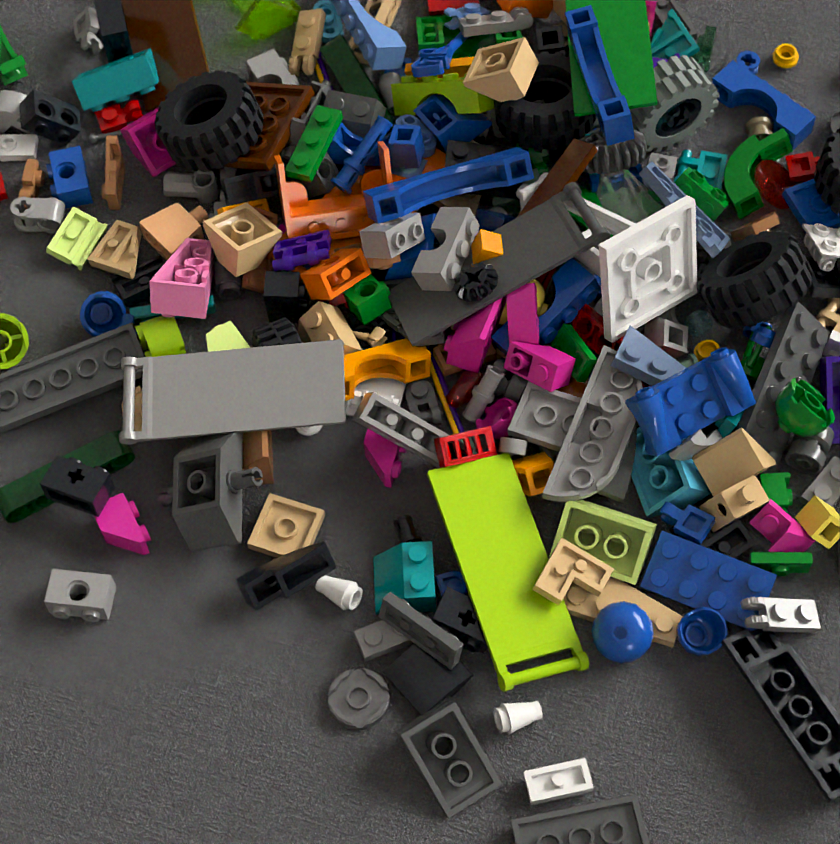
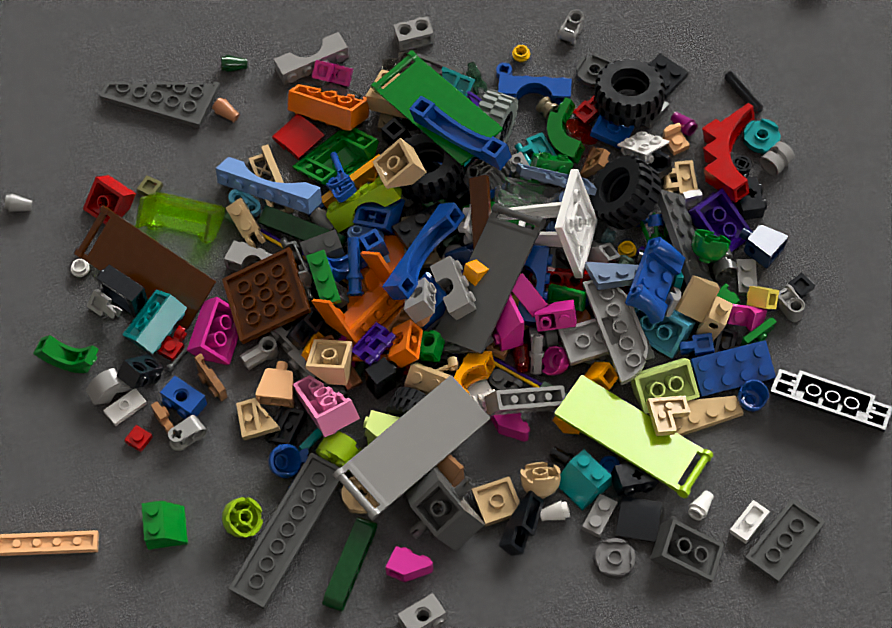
camera: 40 degrees left, 0 degrees up
black brick [40,455,115,517] -> none
yellowish green plate [46,206,108,271] -> none
black tyre [155,70,264,172] -> none
dark grey plate [379,592,464,670] -> none
red slope [434,426,497,468] -> none
medium blue plate [444,3,490,30] -> none
black gear [453,261,498,302] -> none
light grey hinge [458,7,534,37] -> none
light grey beam [498,437,527,458] -> none
blue cylinder [591,601,654,663] -> none
hinge [740,597,821,633] -> none
none -> tan cylinder [520,462,560,499]

